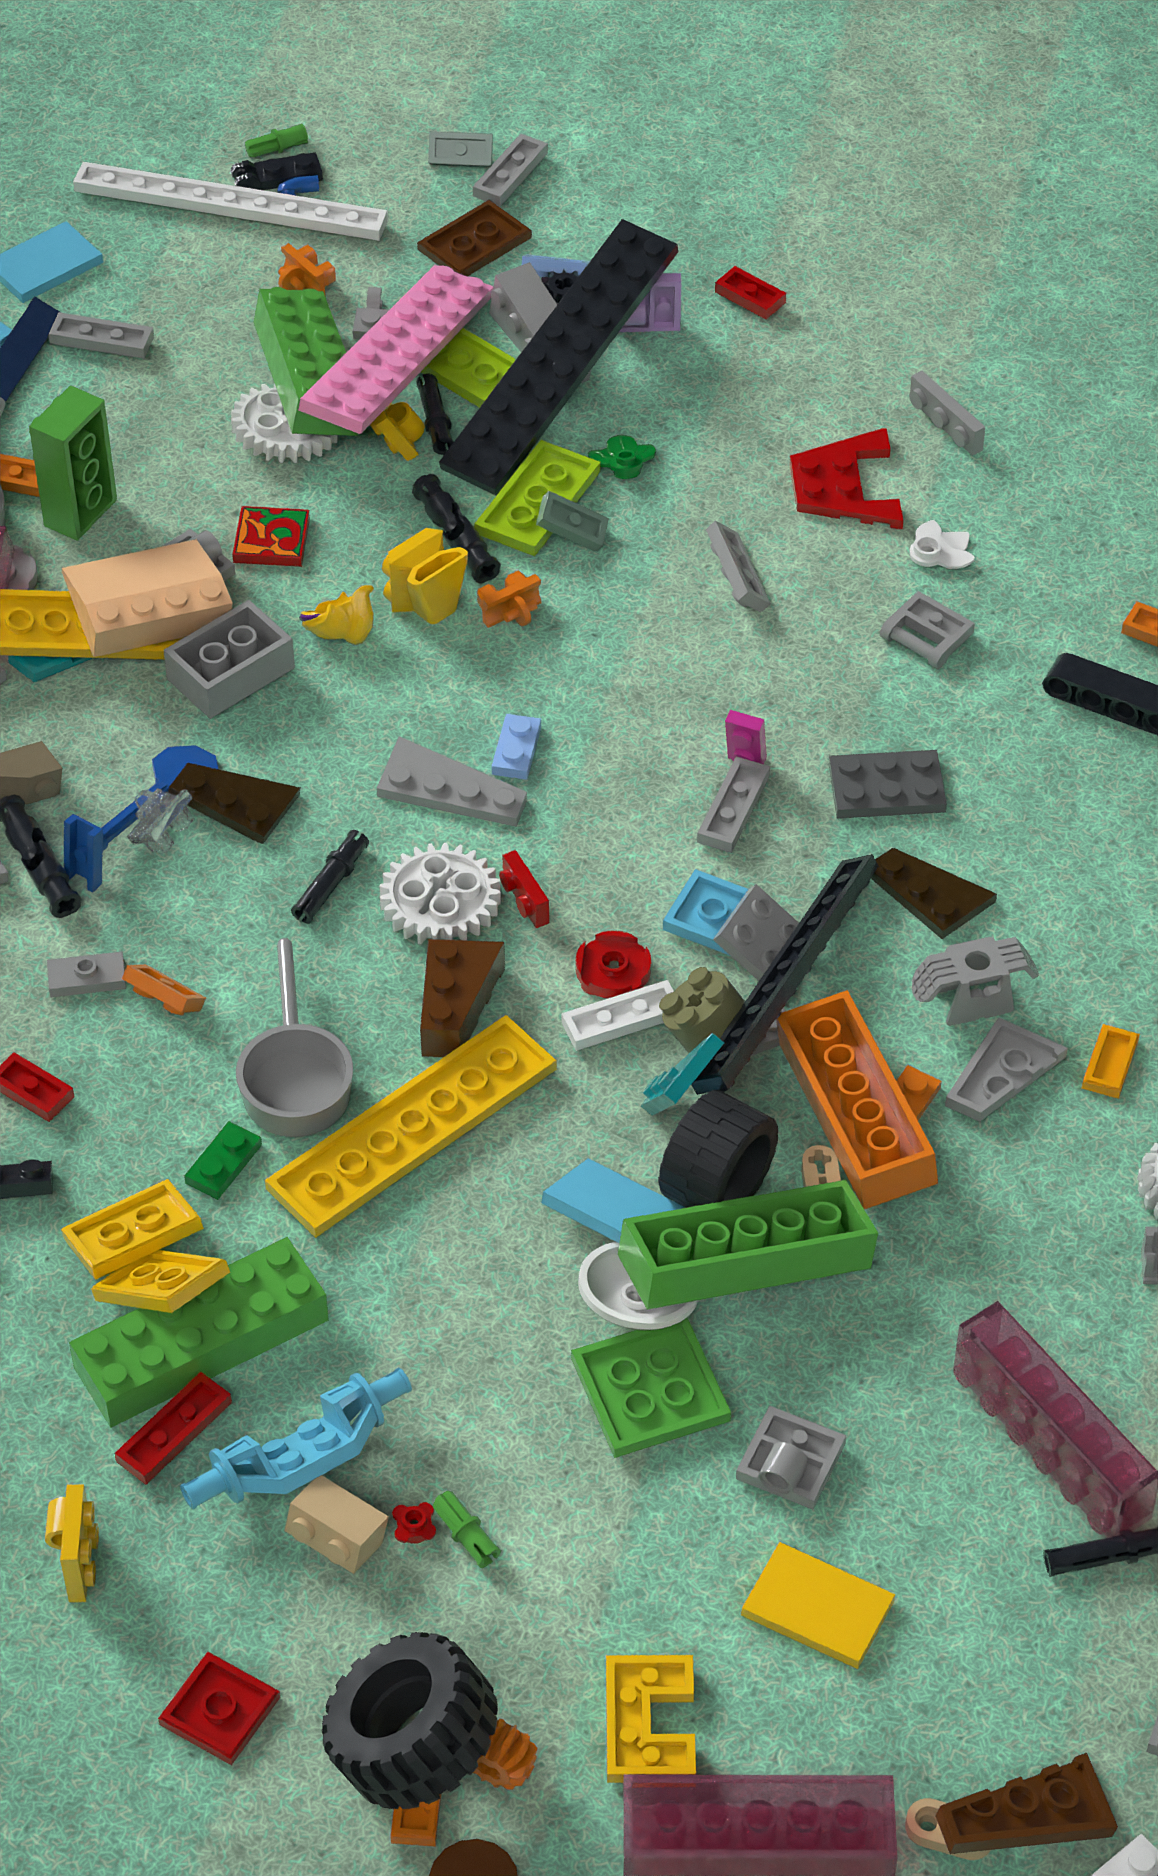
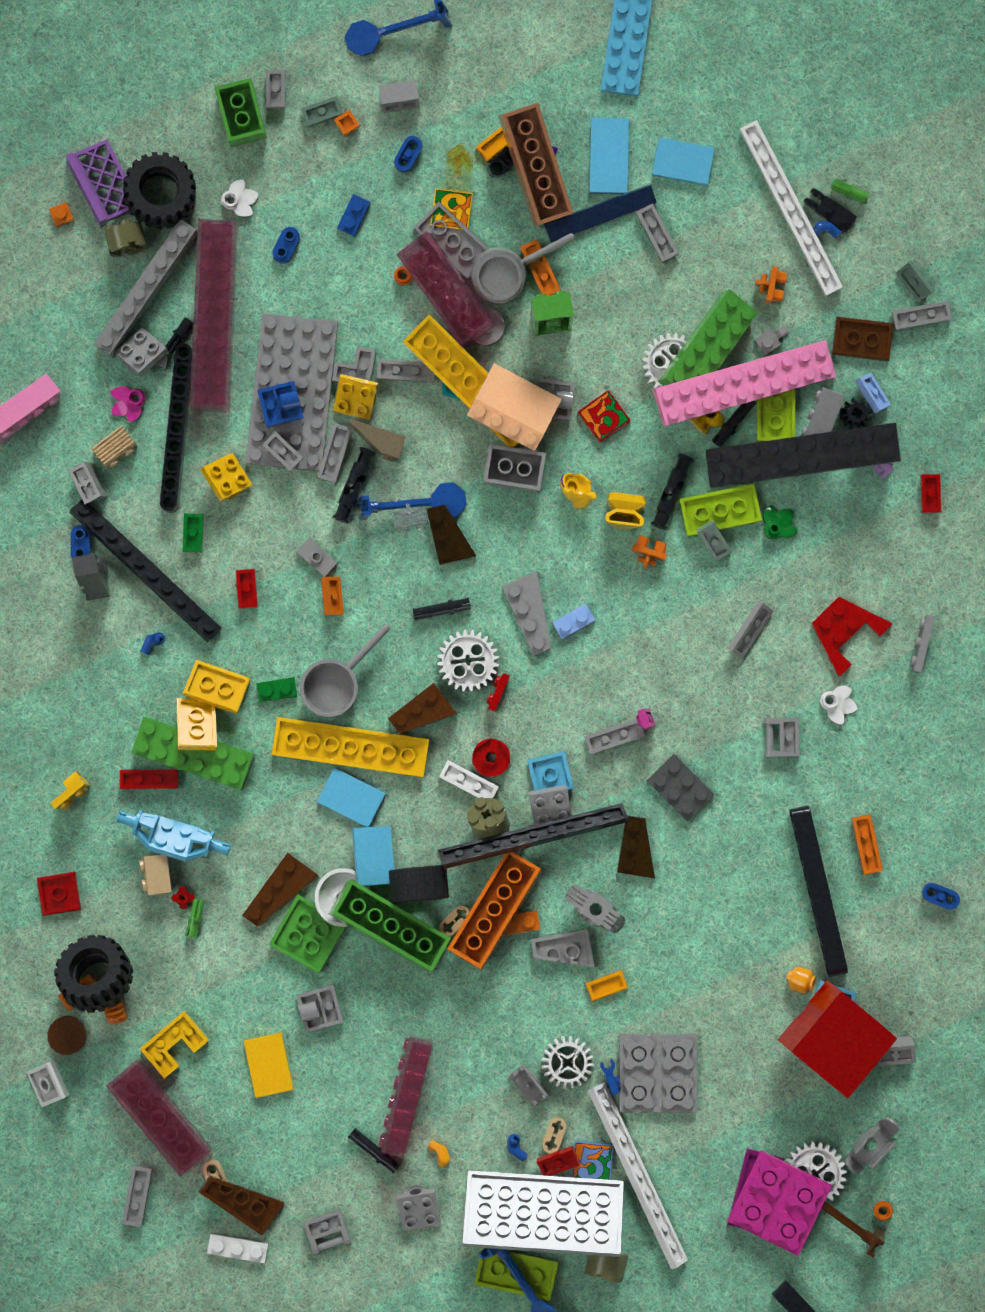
camera: 50 degrees right, 35 degrees up
teal wing [641,1033,724,1116] -> none
none -> reddish brown wing [242,853,319,927]
none -> medium azure tile [317,768,386,827]

